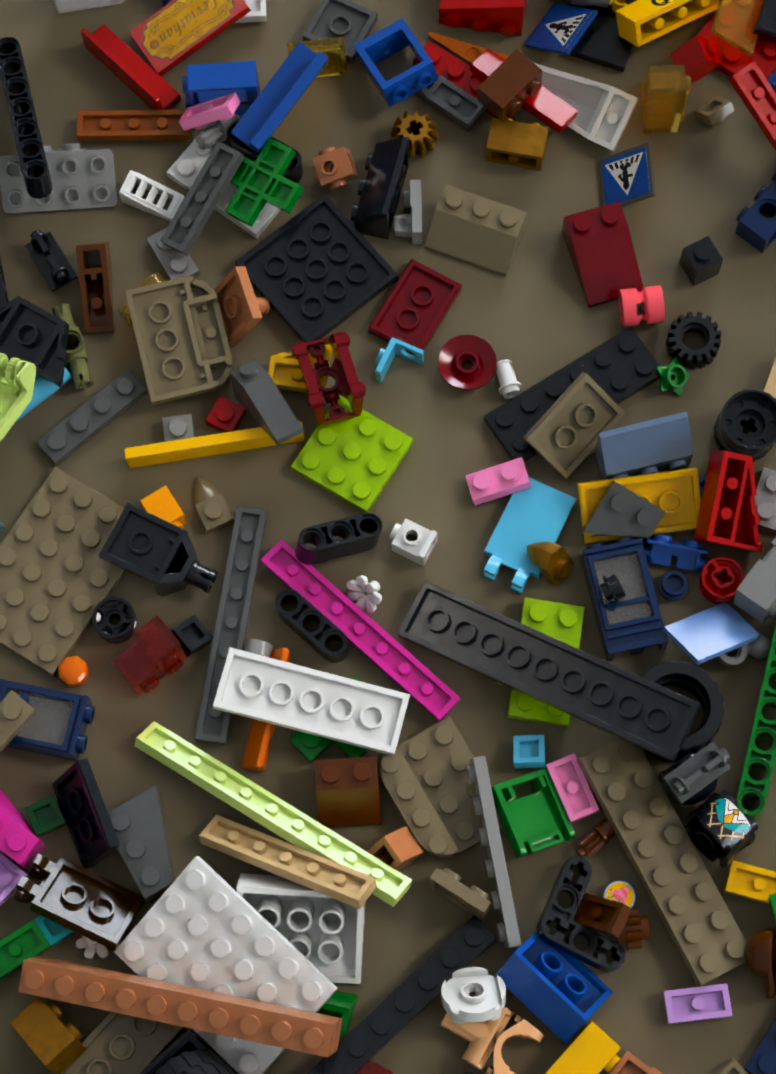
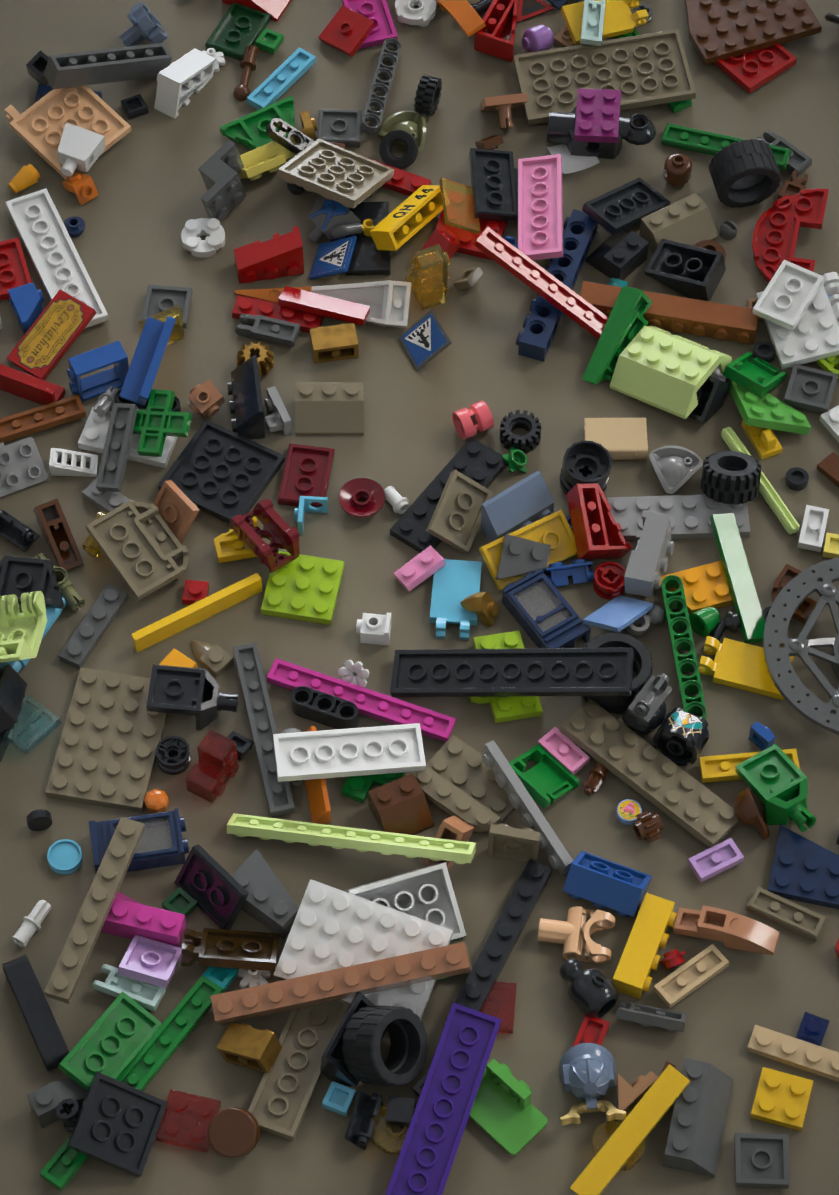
camera: 25 degrees left, 15 degrees down
light grey plate [162,414,195,442] -> none
bright pink plate [179,92,241,131] -> none
tan plate [199,814,377,909] -> none
dark grey slope [229,360,303,445] -> none
black beam [295,512,383,565] -> none
blue window [353,18,439,107] -> none
white plate [441,967,506,1024] -> none
reddish brown brick [477,49,542,121] -> none
medium azure plate [513,734,546,769] -> none
black beam [537,856,625,973] -> none
dark red slope [562,201,643,308] -> none
reddish brown plate [573,893,632,938] -> none
black plate [600,574,626,603] -> none
dark blue plate [658,571,689,601] -> none
black brick [679,236,723,286] -> none

